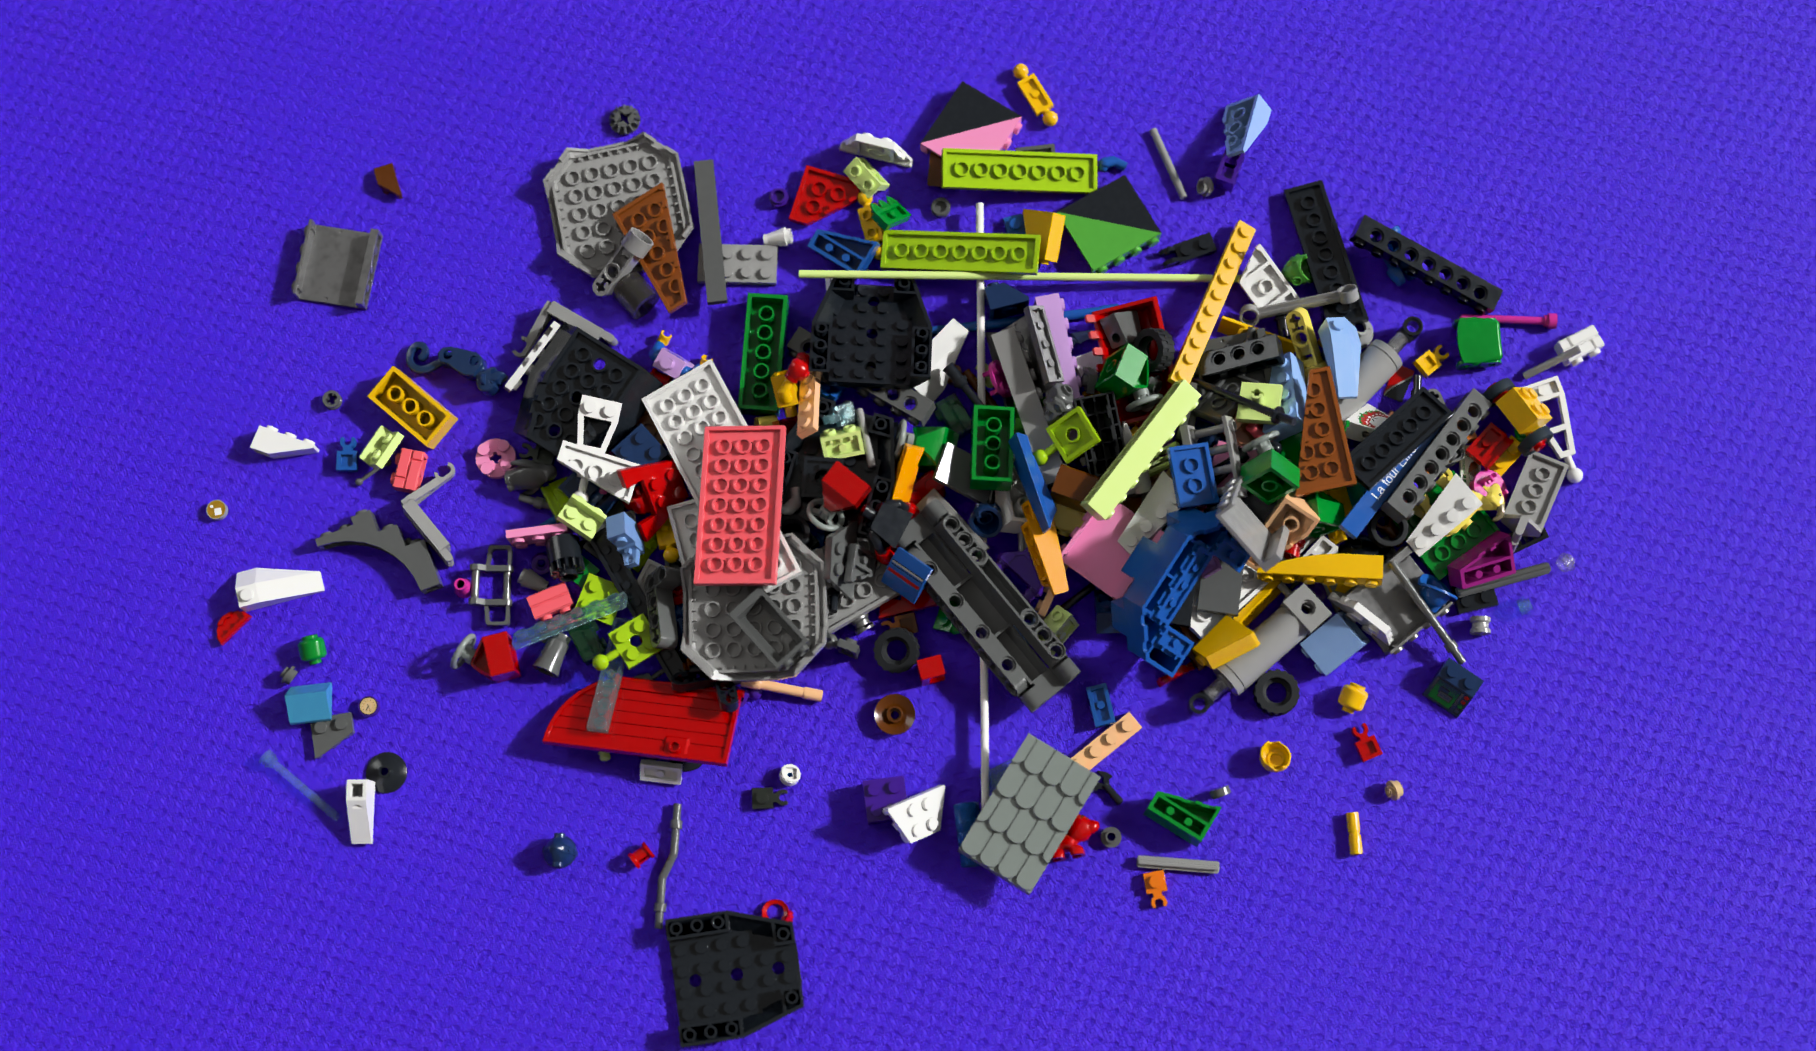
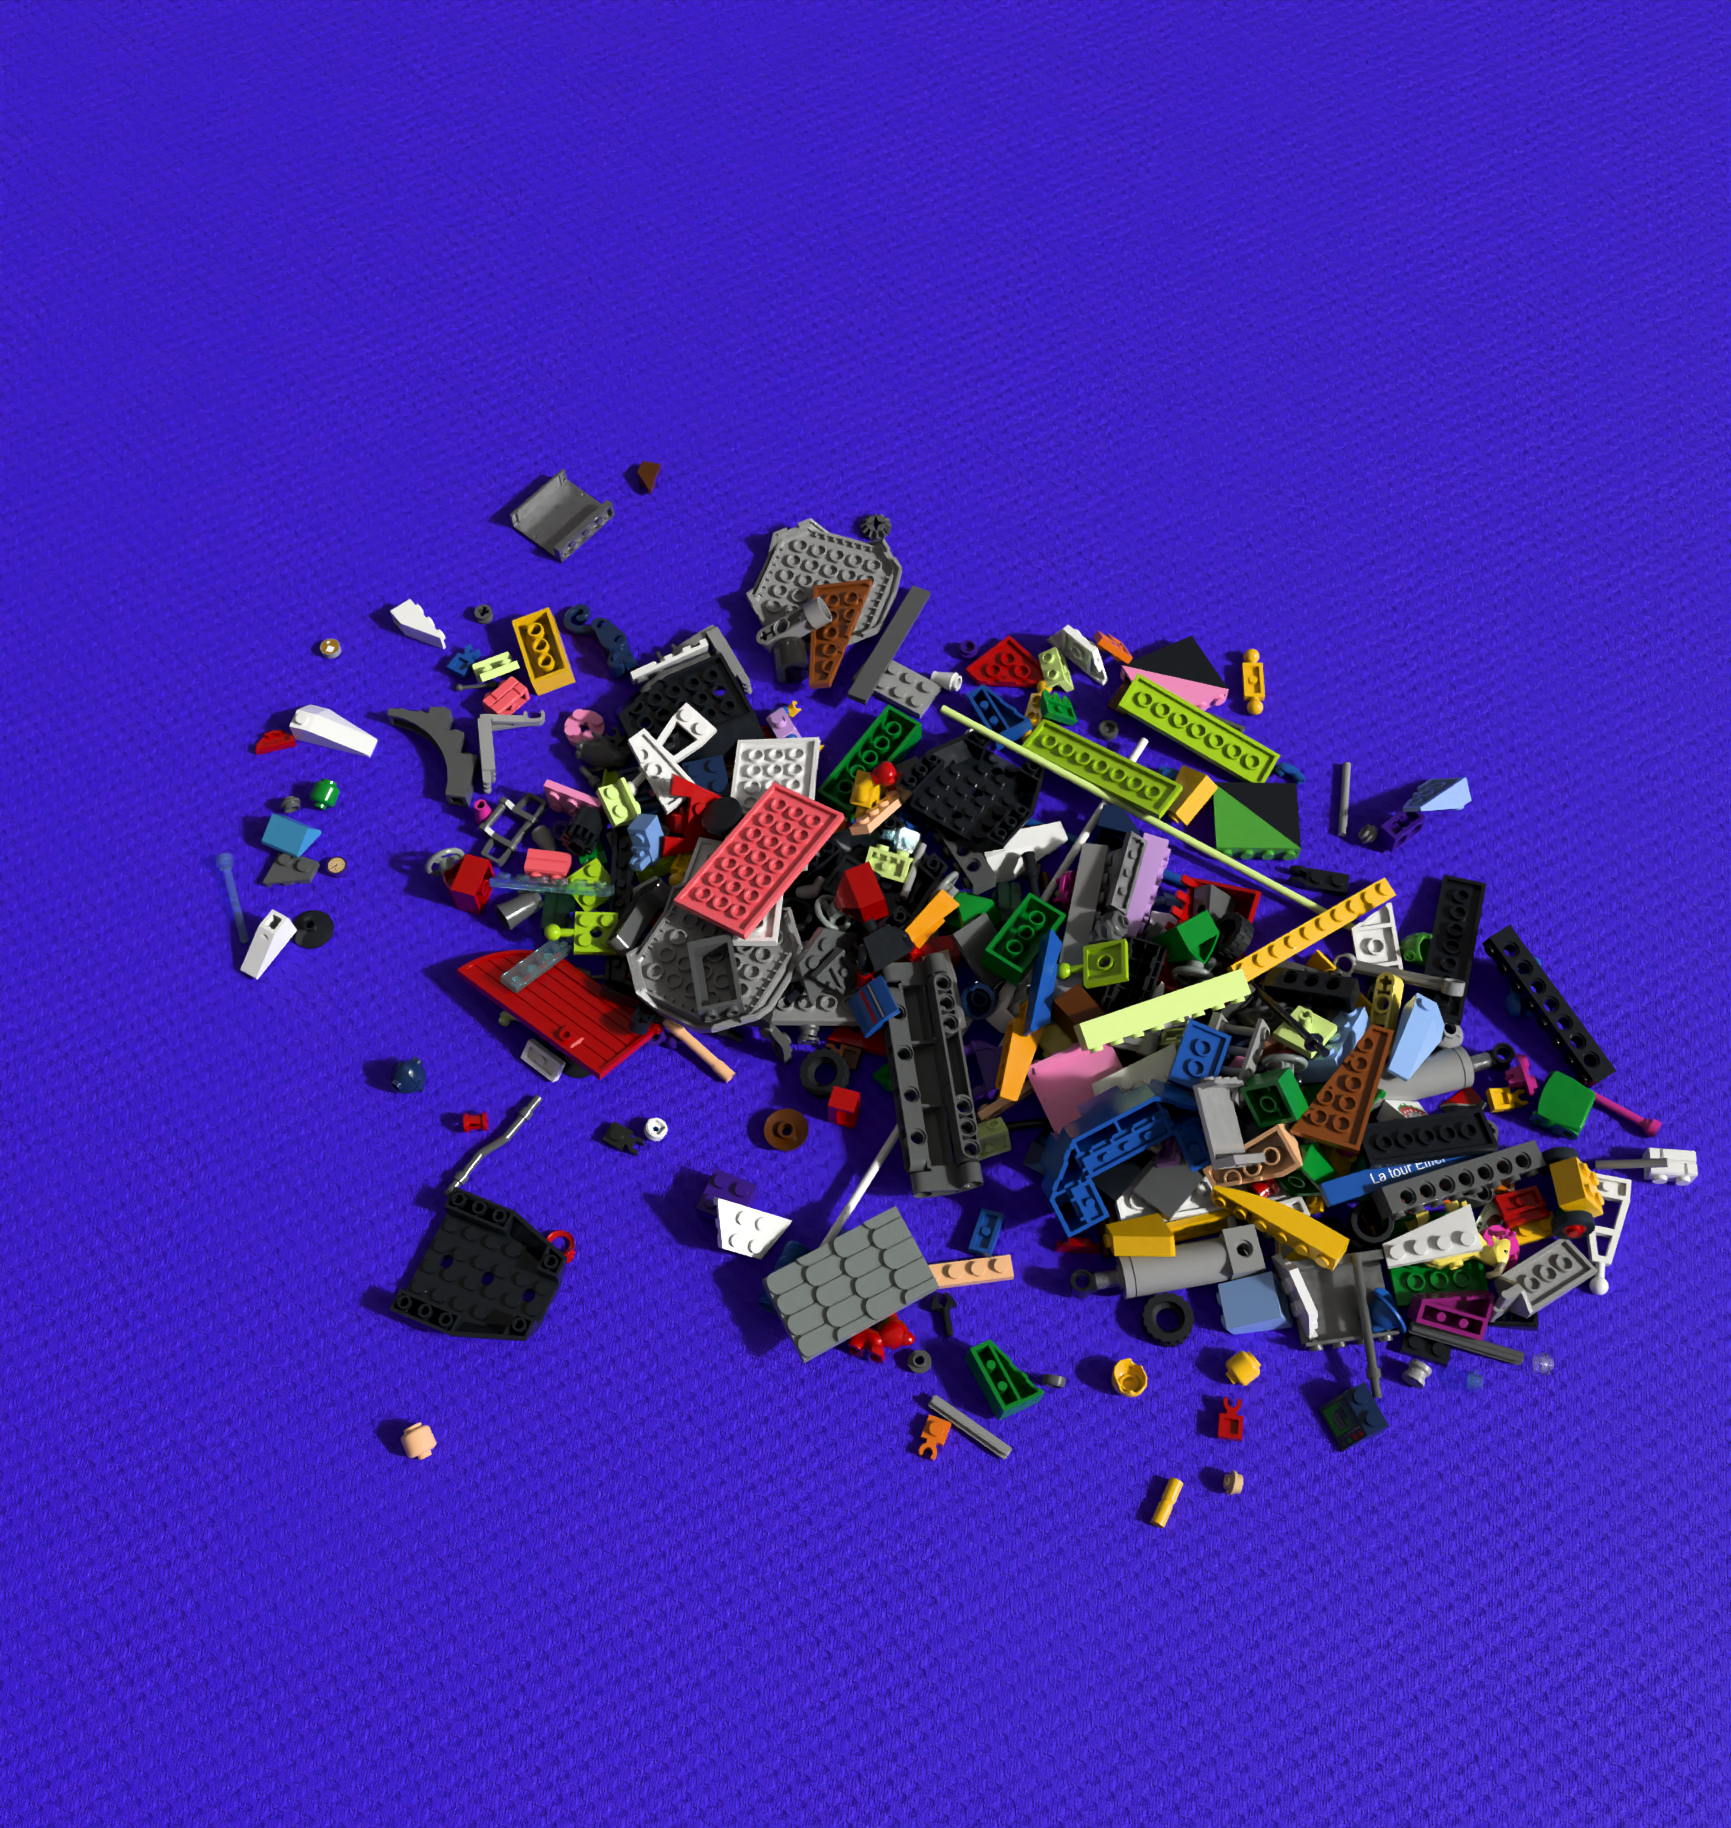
camera: 30 degrees right, 15 degrees down
none -> black tile [701,796,745,837]
none -> orange plate [1093,630,1133,664]
none -> dark pink plate [1505,1053,1538,1097]

